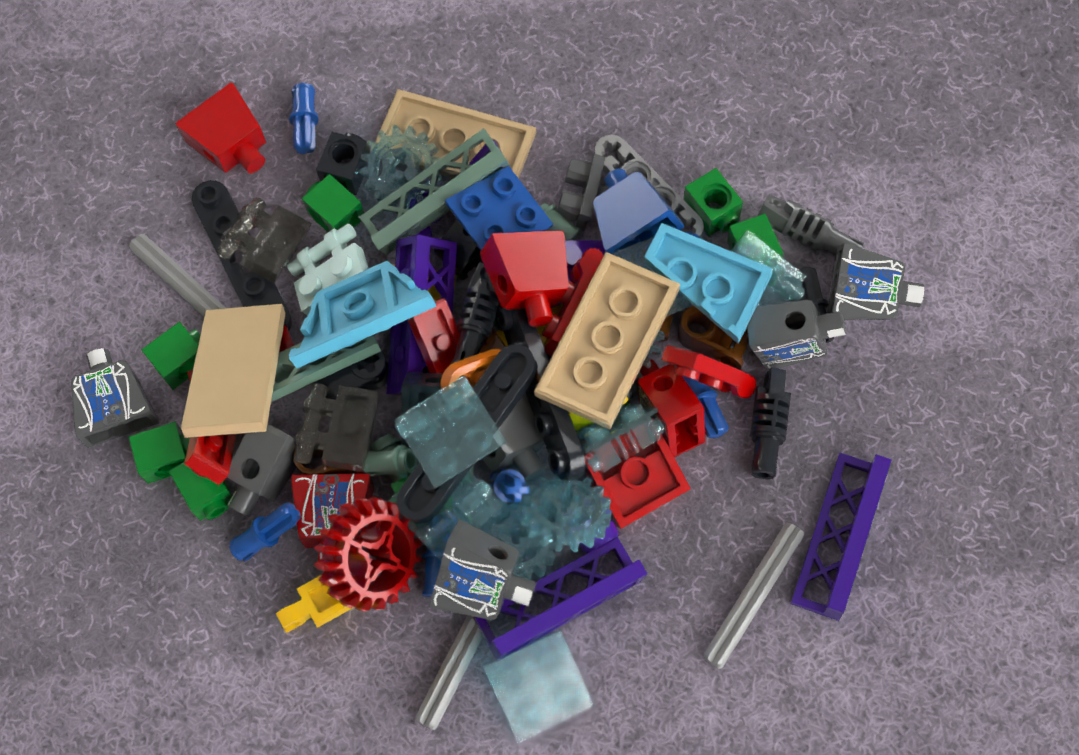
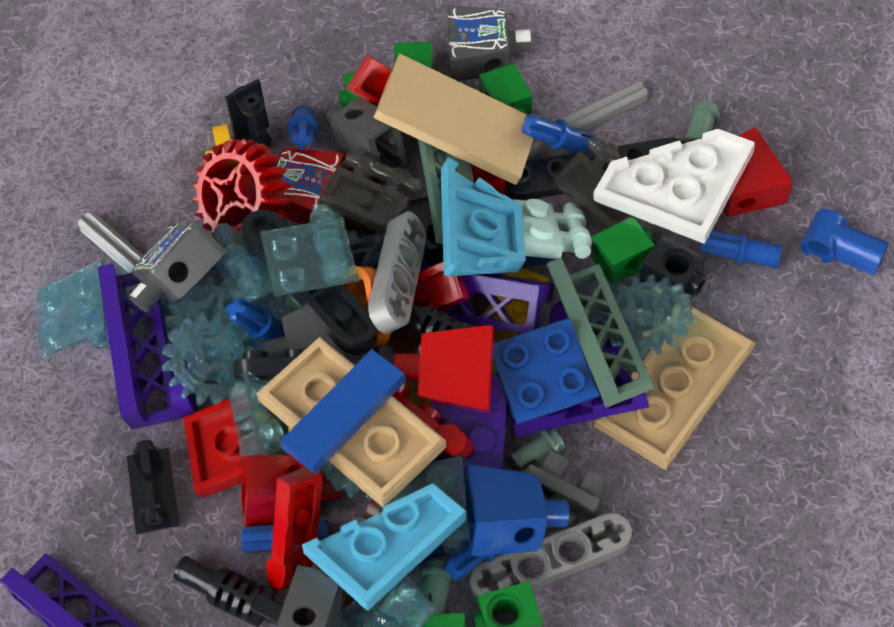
camera: 105 degrees right, 10 degrees down
light grey axle [703,522,804,669] -> none
none -> black hinge [127,440,180,534]
none -> black hinge [225,79,272,147]
none -> blue tile [280,349,406,474]
none -> light grey beam [368,211,426,334]
none -> blue axle [521,114,594,153]
none -> white plate [594,129,755,244]
none -> sand green pin [683,100,720,143]
none -> blue piece [800,209,889,276]

